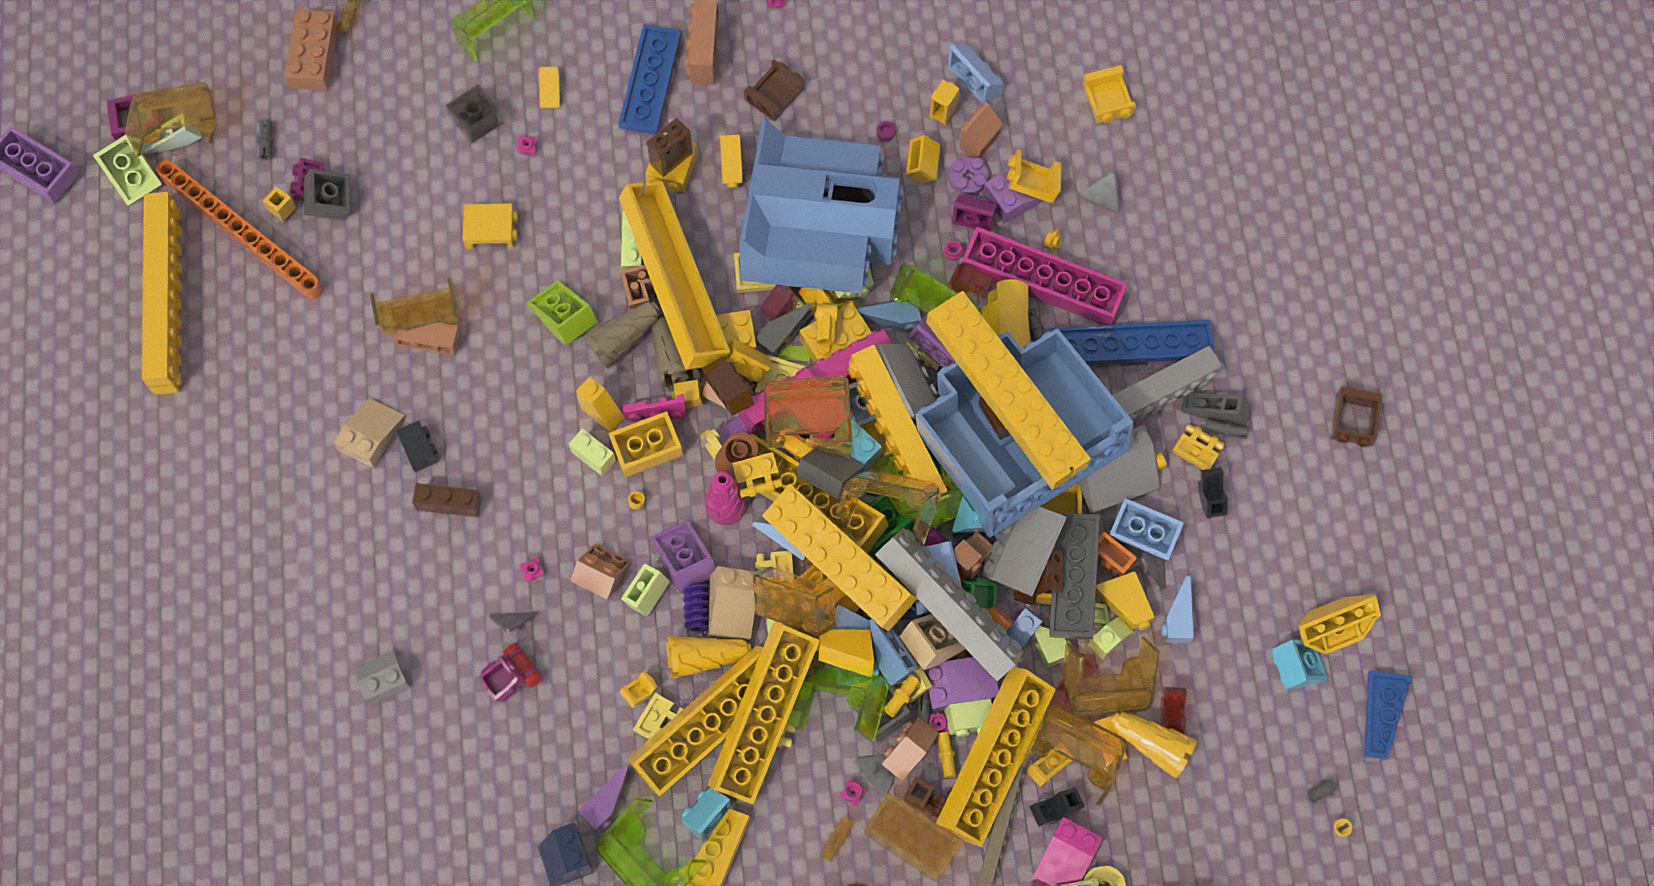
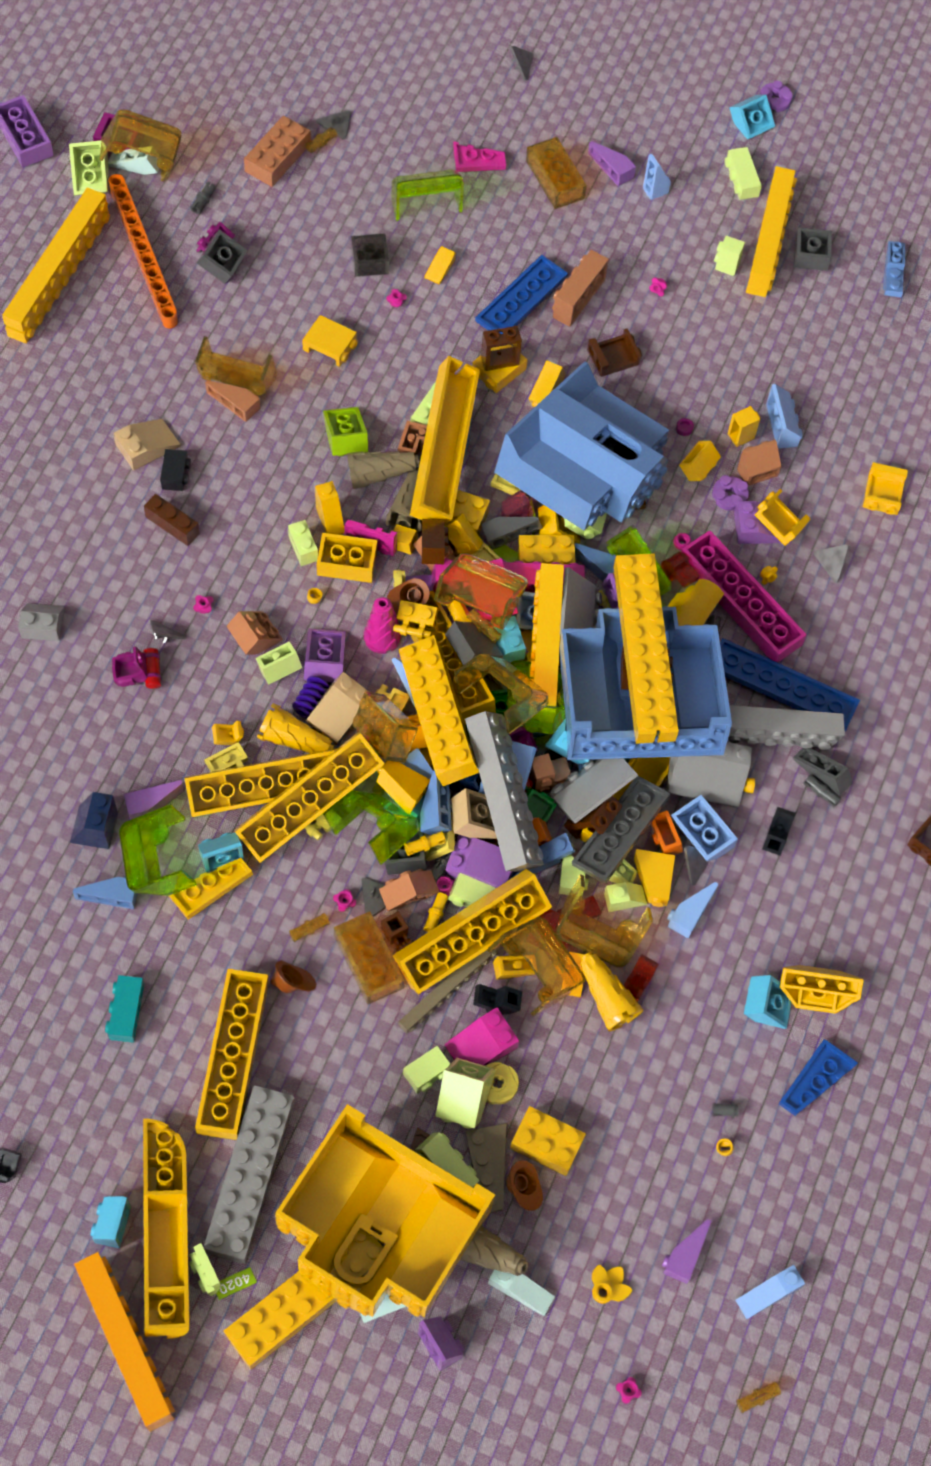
camera: 25 degrees right, 5 degrees down
yellow brick [263,187,296,222] -> none
yellow piece [816,304,838,345] -> none
magenta slope [951,194,997,231] -> none
yellow plate [1172,424,1225,470] -> none

